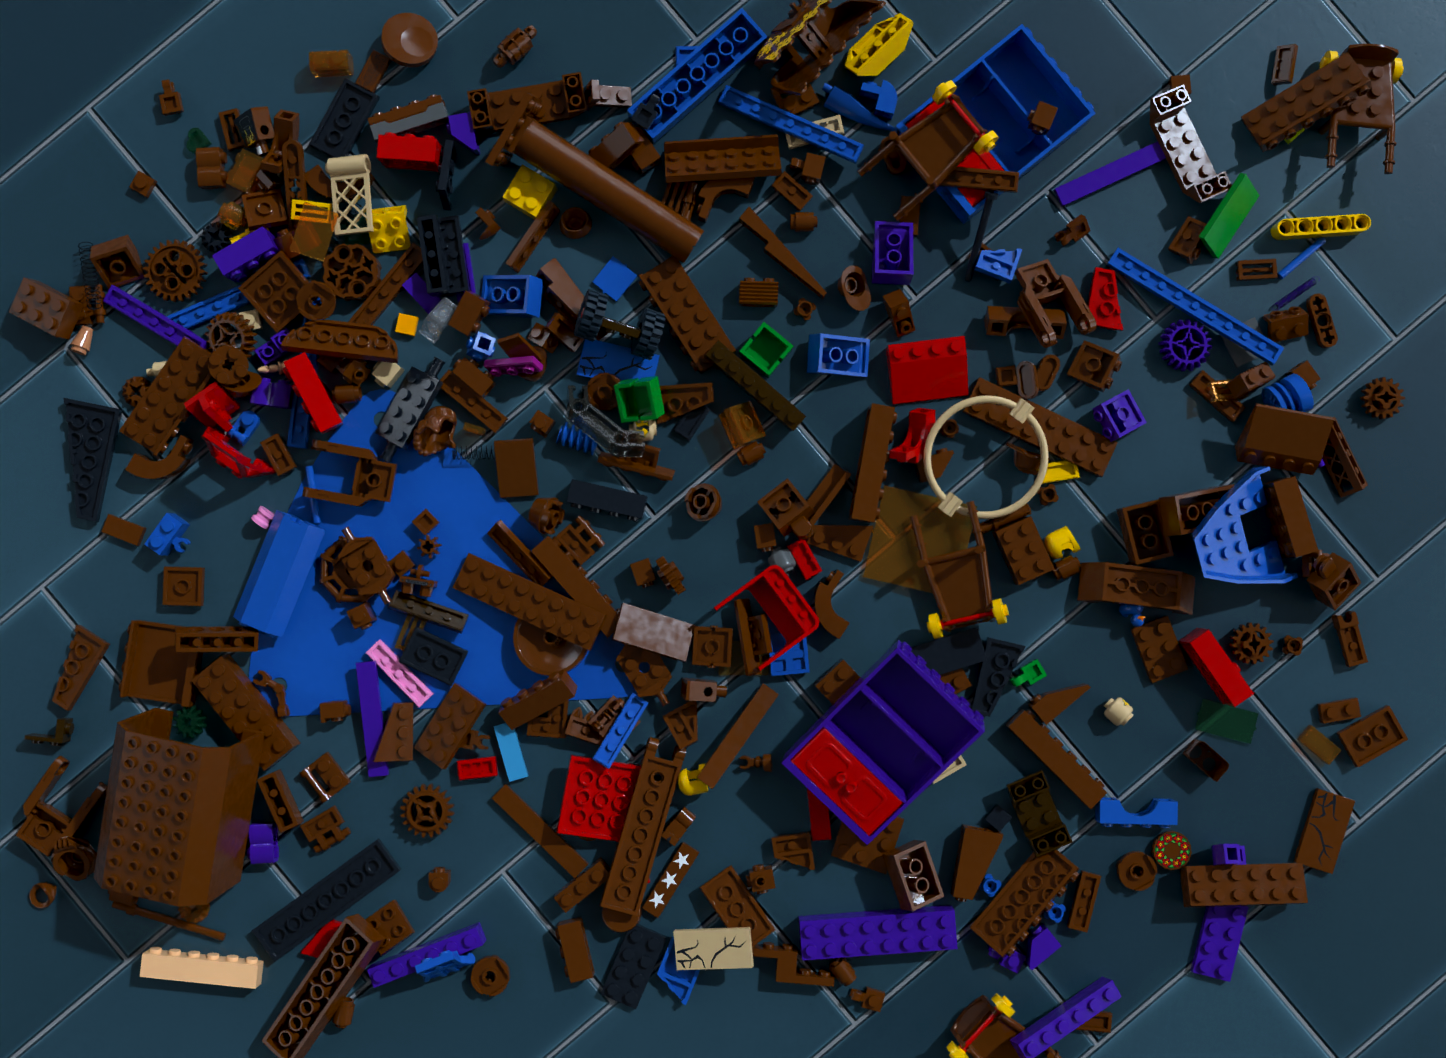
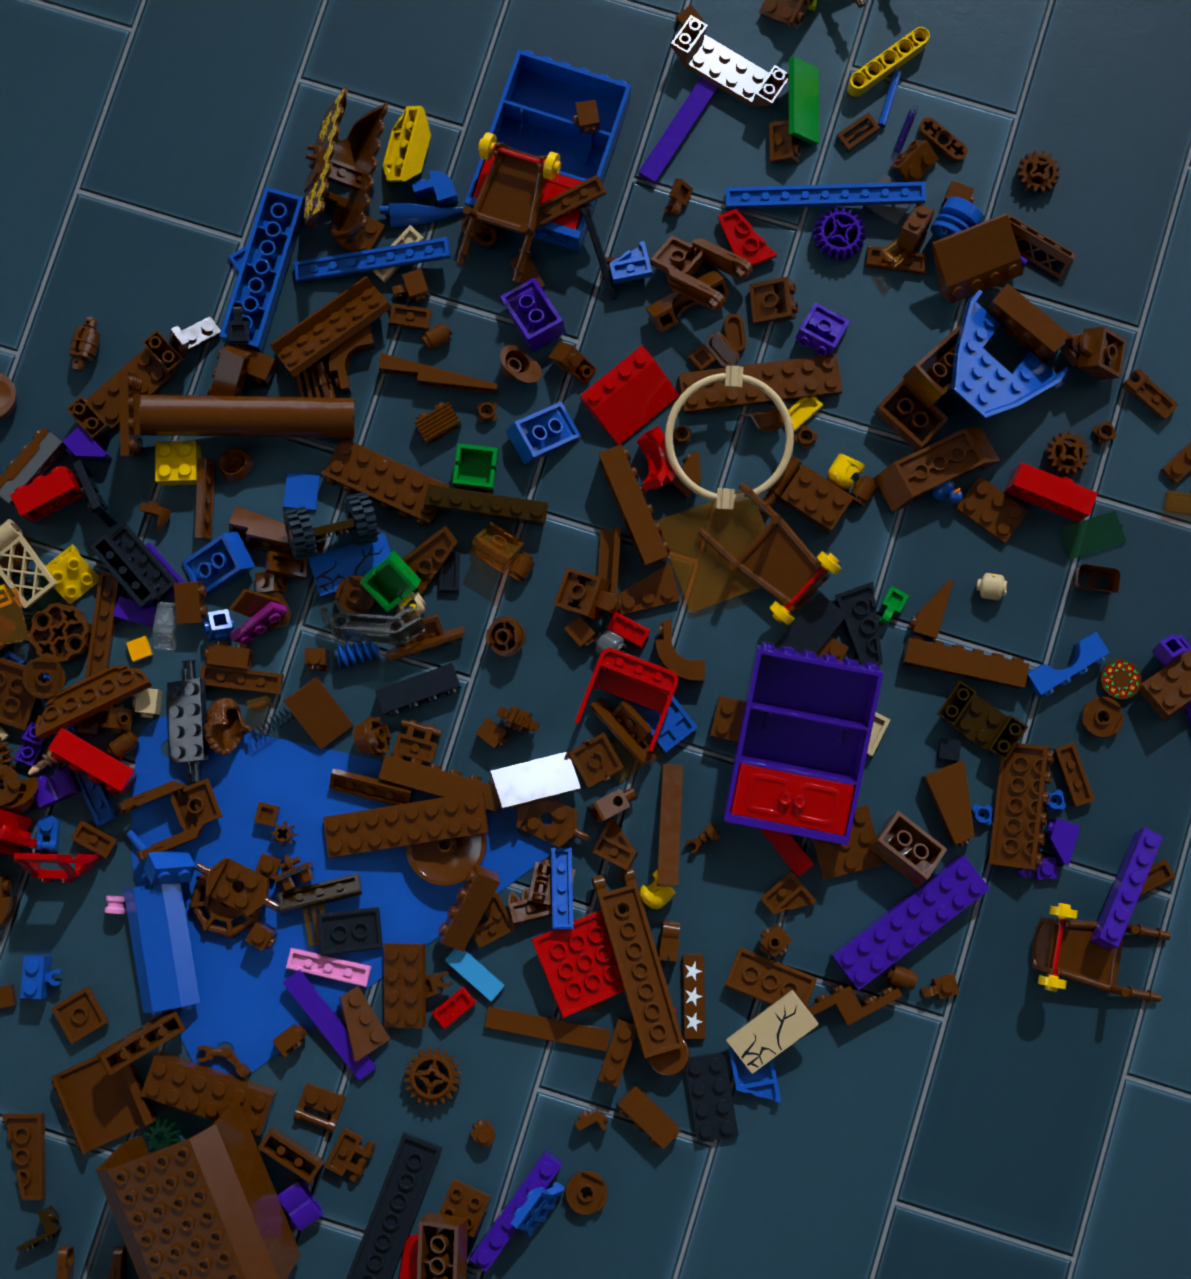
camera: 30 degrees left, 5 degrees down
none -> blue brick [144,850,196,885]
none -> reddish brown bracket [575,1108,608,1132]

